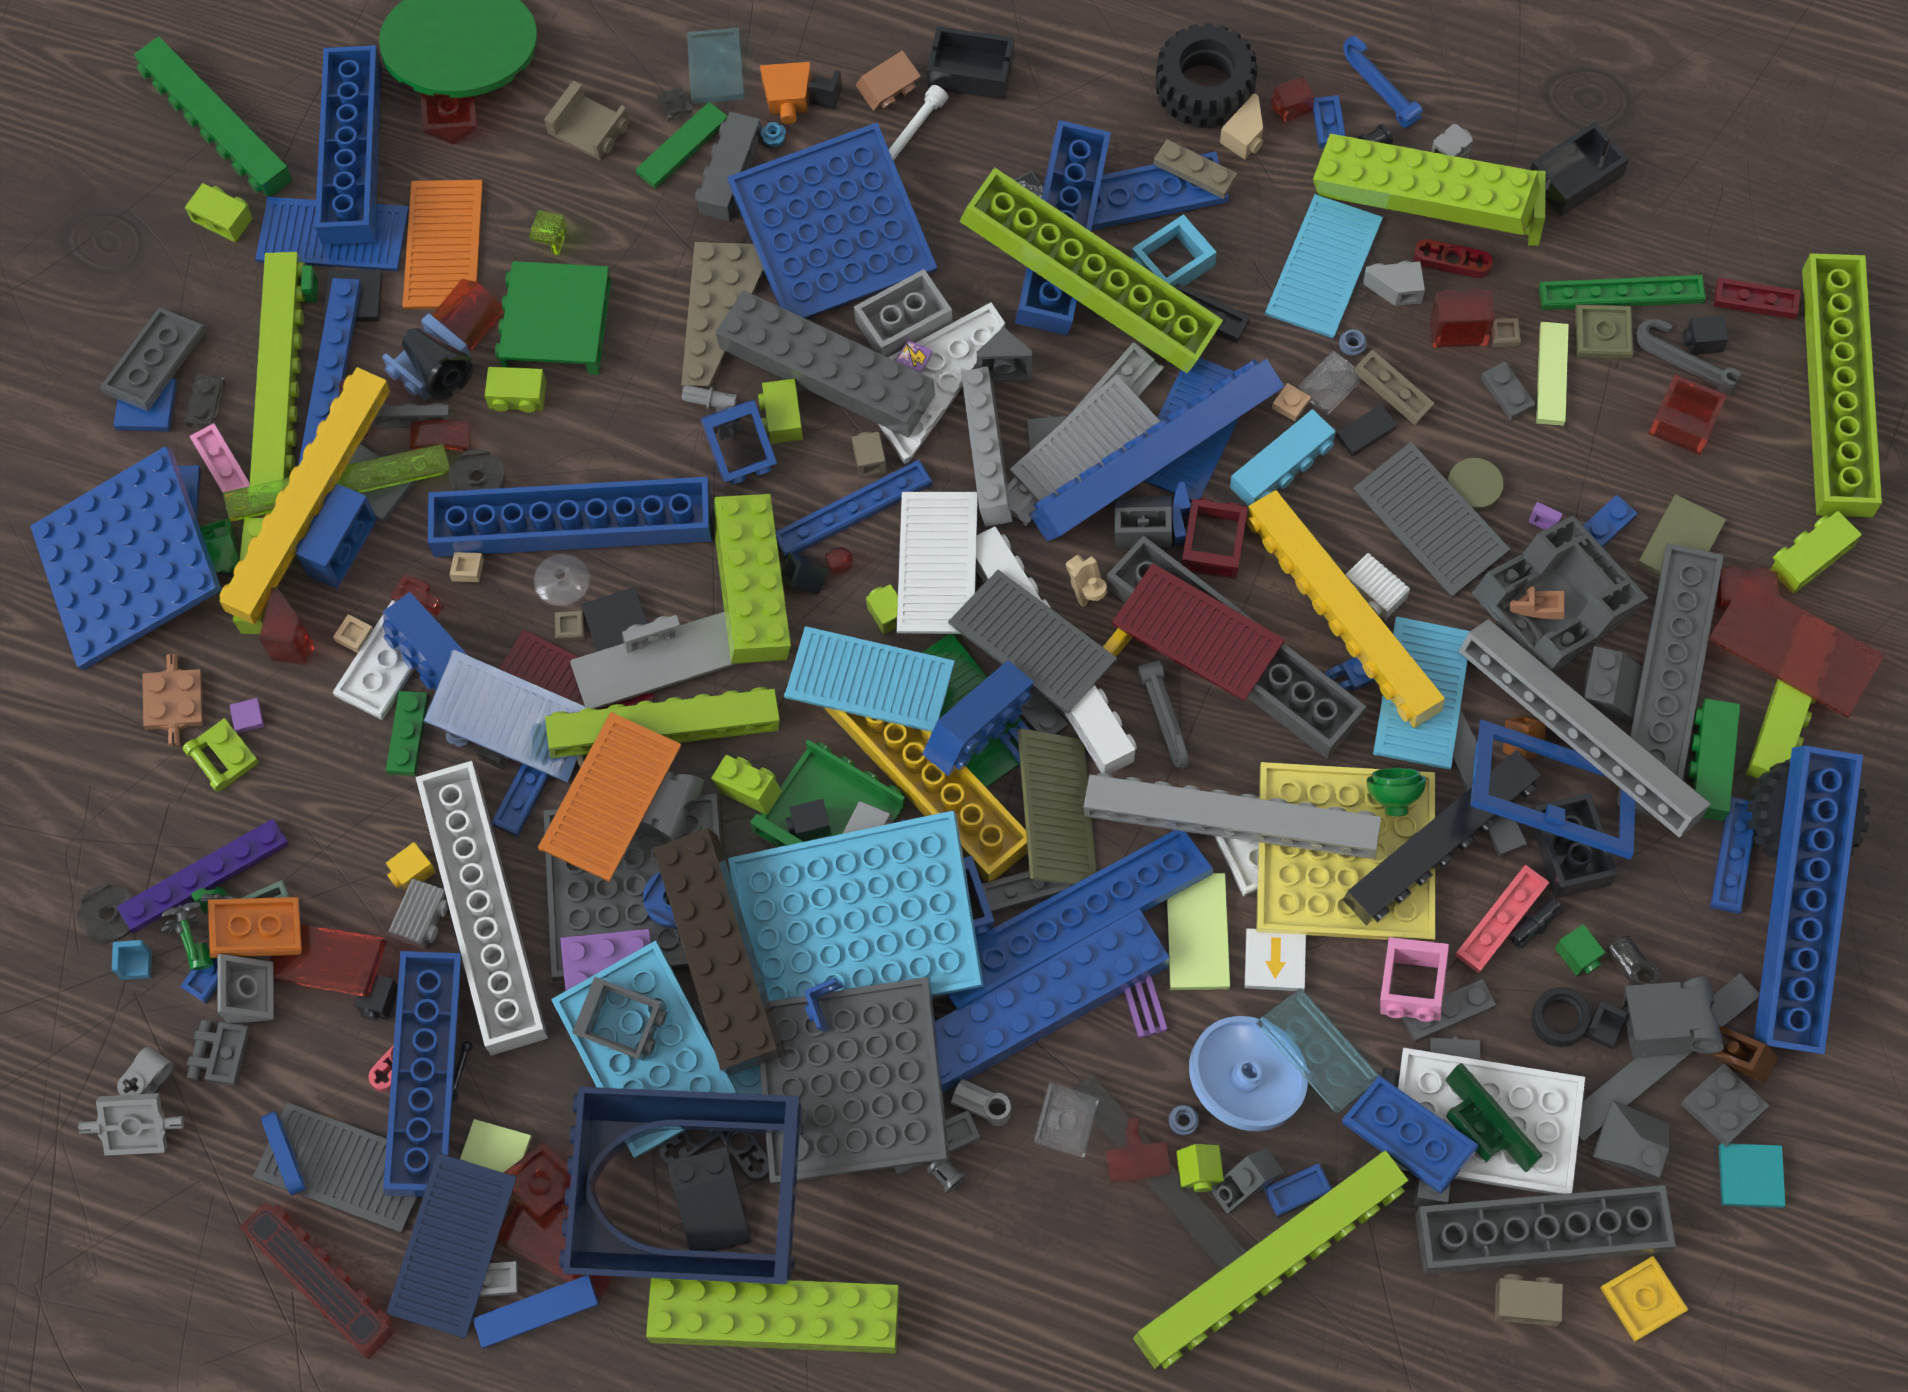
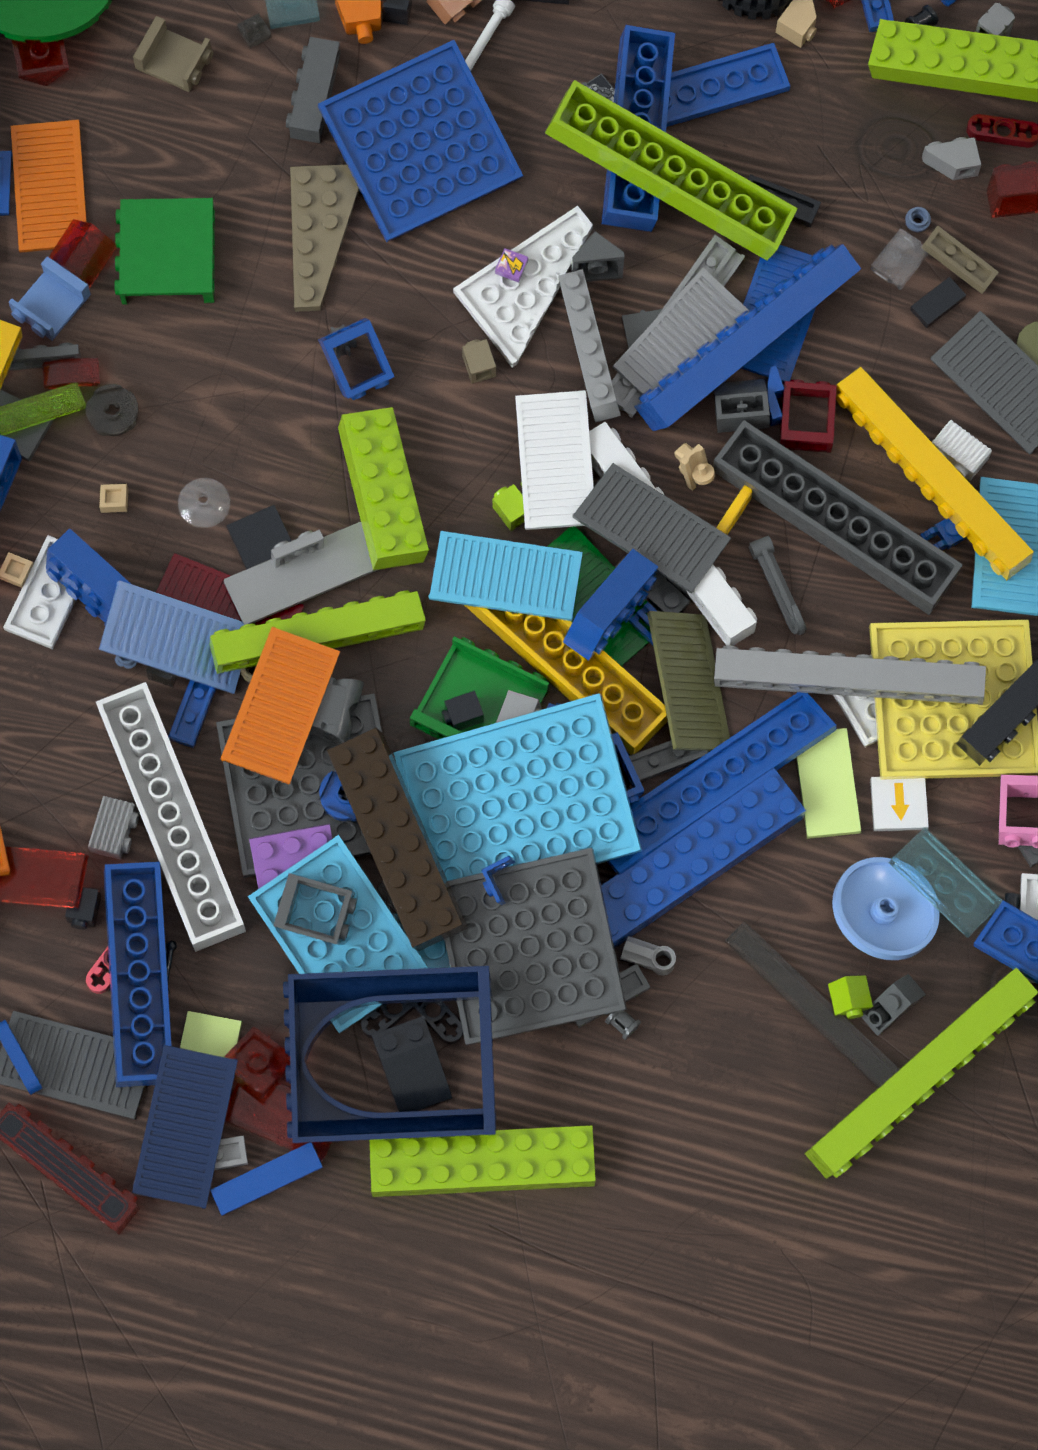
camera: 10 degrees left, 5 degrees up
green plate [386,691,429,777] -> none
yellow brick [386,842,436,891] -> none
clear red plate [390,573,444,616] -> none
black cone [402,328,474,400] -> none
blue brick [428,477,712,557] -> none
lime brick [485,367,547,413] -> none
clear neon green panel [529,210,567,255] -> none
dark tan tile [555,610,585,642] -> none
green tile [636,102,728,189] -> none
light grey axle [682,385,737,409] -> none
lime brick [711,755,782,815] -> none
dark grey brick [716,290,935,438] -> none
lime brick [758,379,803,444] -> none
dark azure plate [760,122,786,148] -> none
blue tile [775,460,933,559] -> none
black panel [781,552,829,594] -> none
clear red plate [825,547,853,575] -> none
light grey brick [854,269,953,357] -> none
clear slope [1034,1083,1099,1158] -> none
clear red plate [1105,1117,1171,1183] -> none
dark red window [1112,563,1285,702] -> none
medium lavender tile [1124,976,1167,1039] -> none
medium azure window [1131,214,1217,288] -> none
dark tan plate [1154,139,1237,199] -> none
sand blue plate [1169,1105,1199,1136] -> none
medium azure brick [1230,409,1336,506] -> none
blue tile [1264,1163,1332,1217] -> none
medium azure window [1265,194,1383,339] -> none
light nougat plate [1272,383,1311,422] -> none
green piece [1367,768,1426,816] -> none

